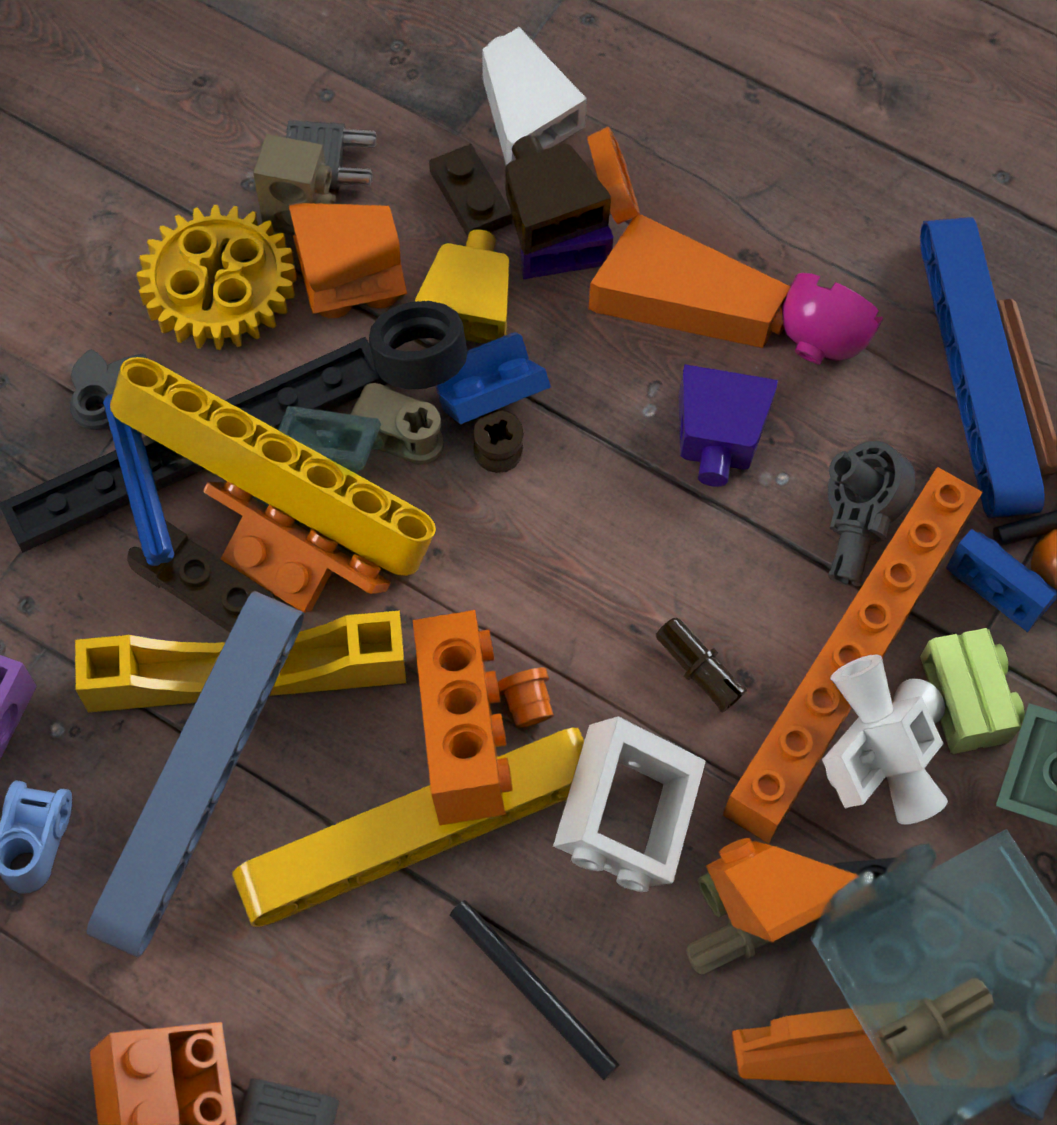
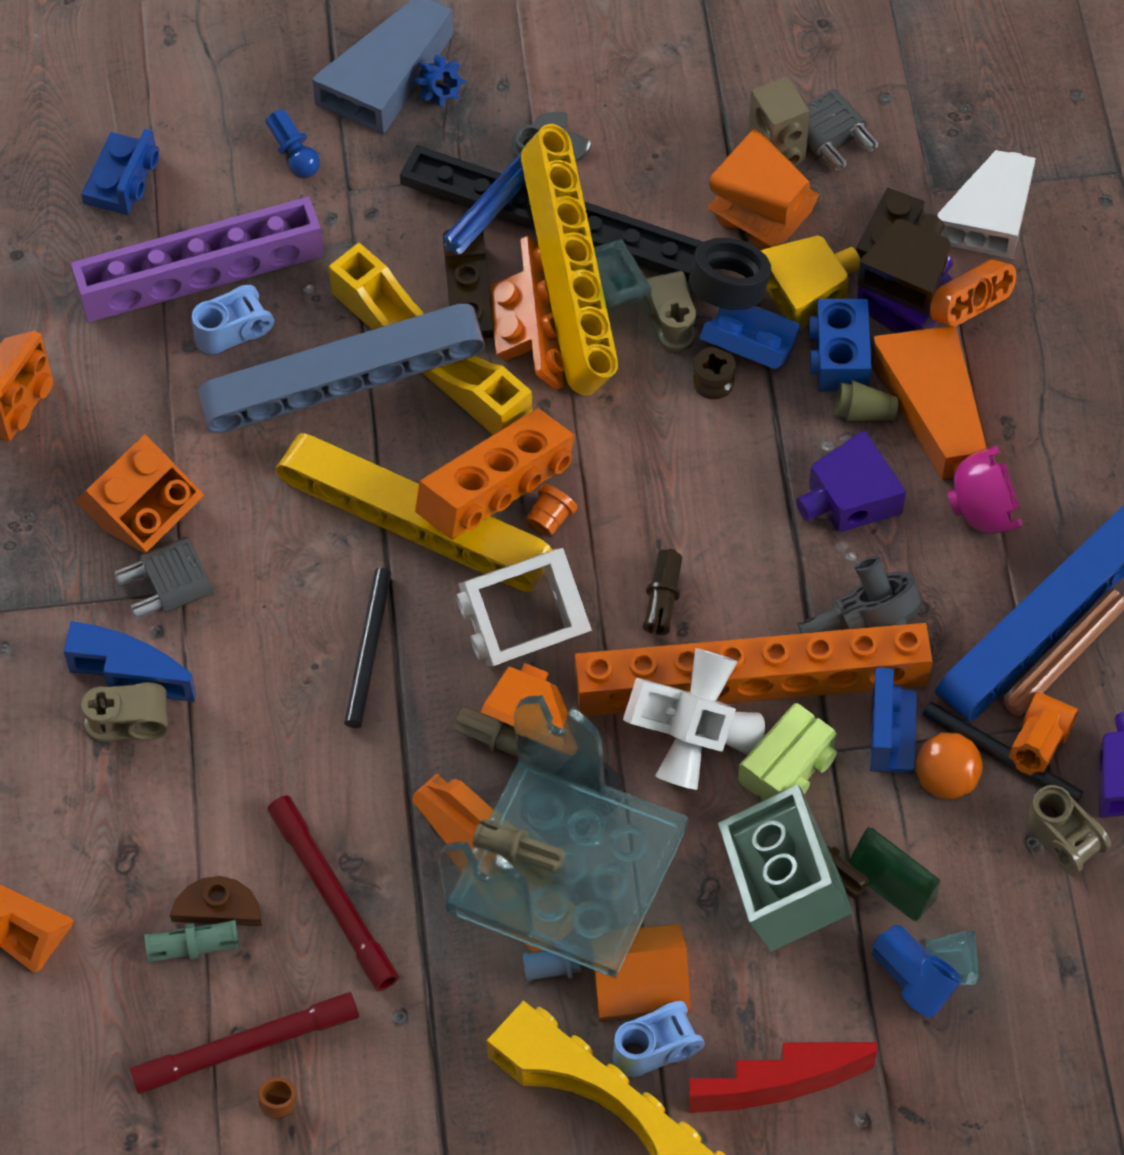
camera: 55 degrees right, 5 degrees down
yellow gear [137,205,297,350] -> none
none -> blue brick [808,299,871,392]
none -> olive cone [834,380,899,421]

